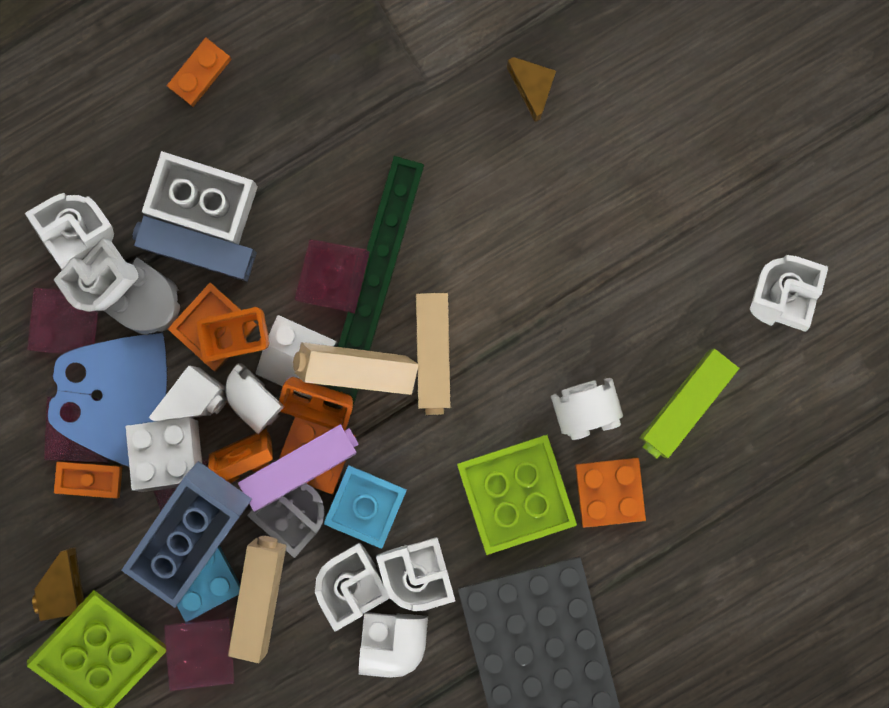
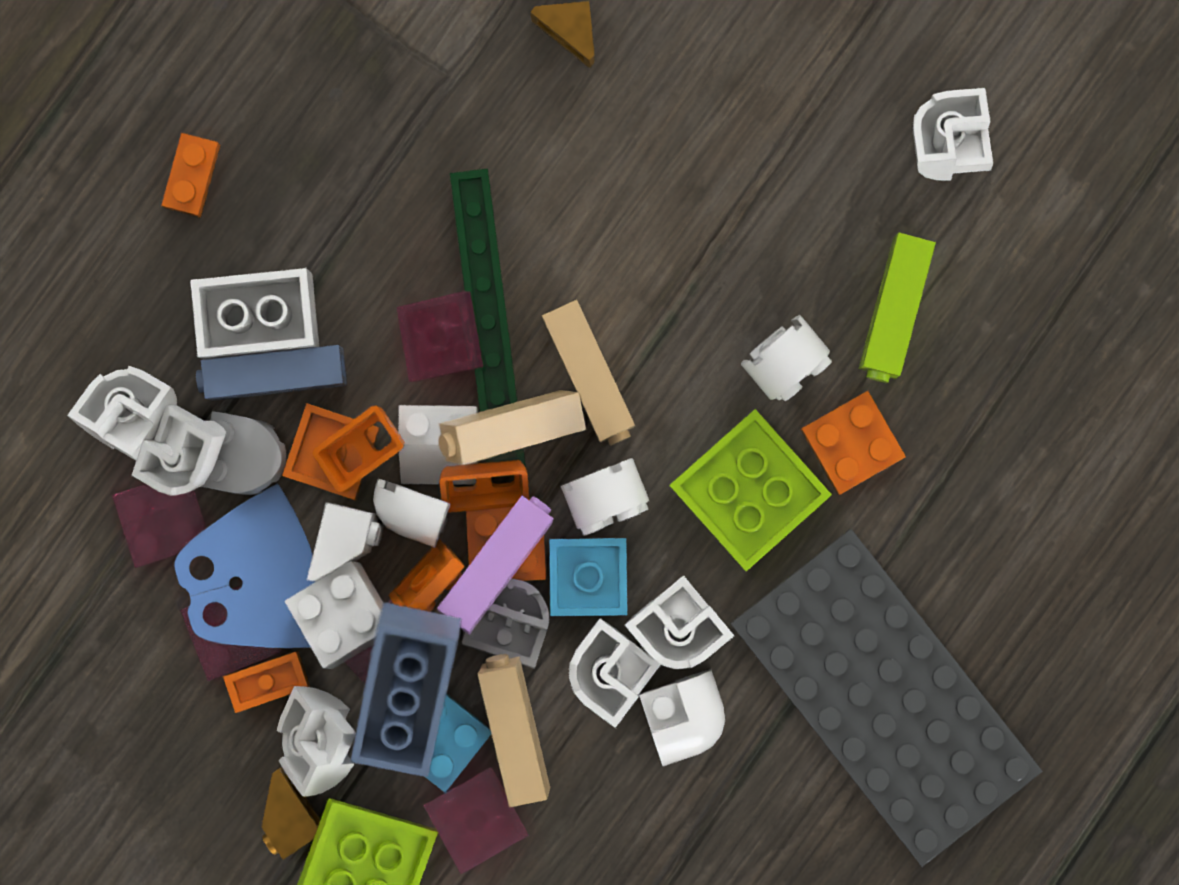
camera: 20 degrees left, 0 degrees up
none -> white brick [276,686,356,797]
none -> white brick [561,458,649,535]

